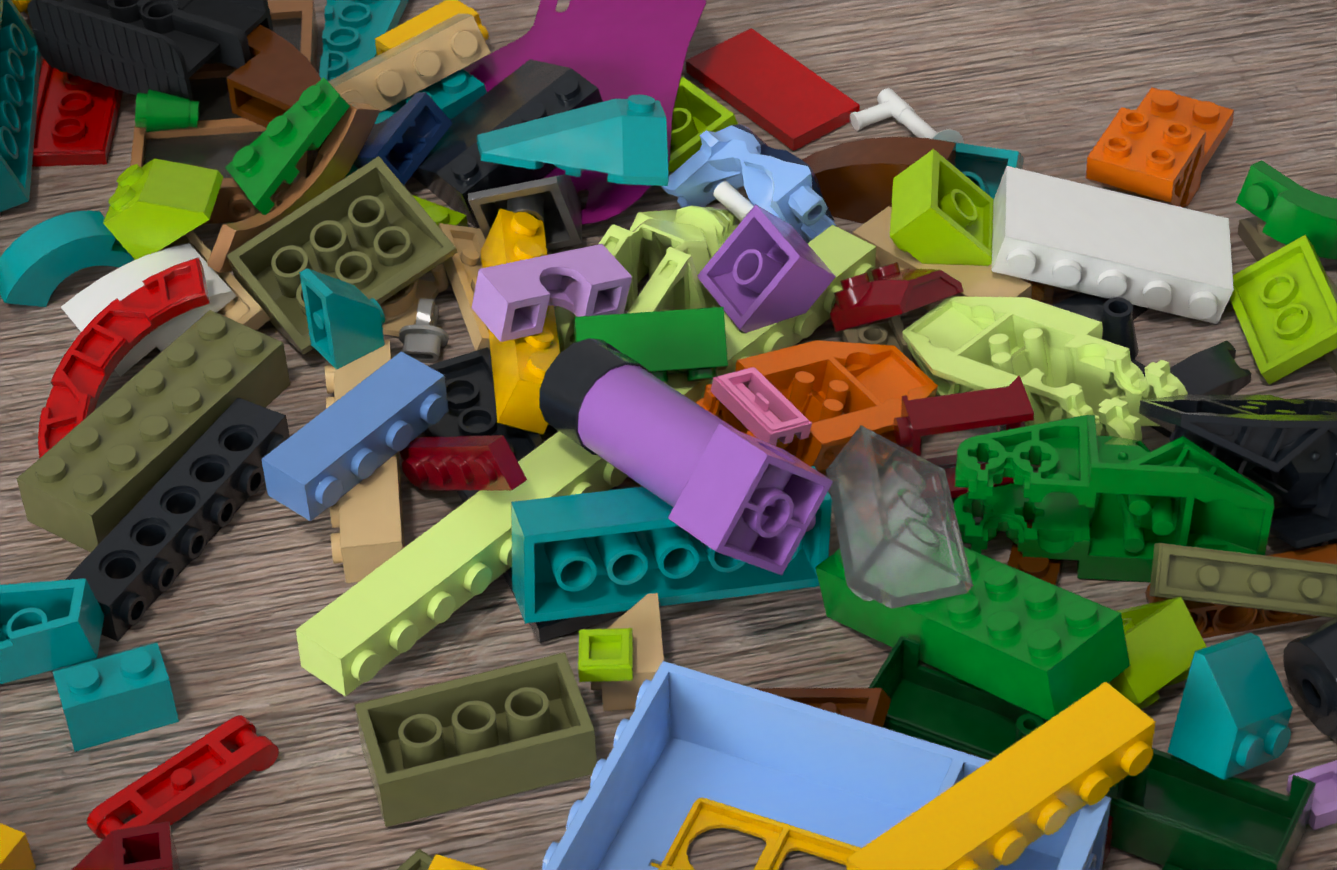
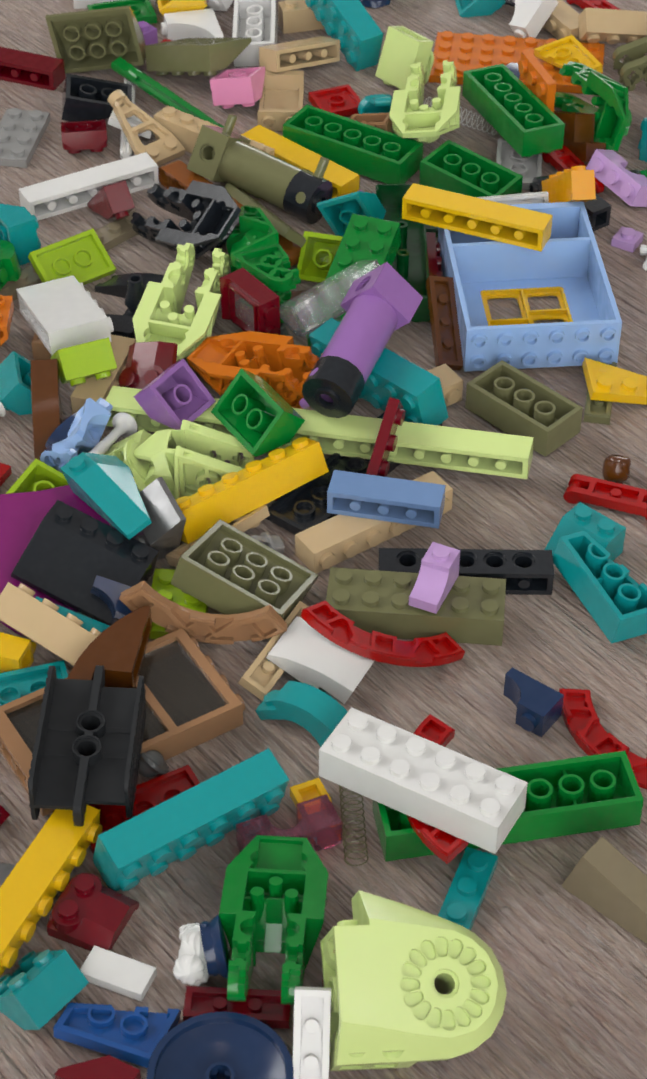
camera: 120 degrees left, 0 degrees up
lime slope [103,159,224,260] -> none
green cone [135,89,200,133] -> none
green wing [225,77,350,215] -> none
teal slope [299,268,385,370] -> none
lavender arch [471,244,632,342] -> none
lime tile [578,628,633,682] -> none
bright pink tile [710,367,812,446] -> none
none -> dark grey piece [138,750,169,778]
none -> lavender arch [409,542,460,614]
none -> reddish brown piece [602,455,631,483]

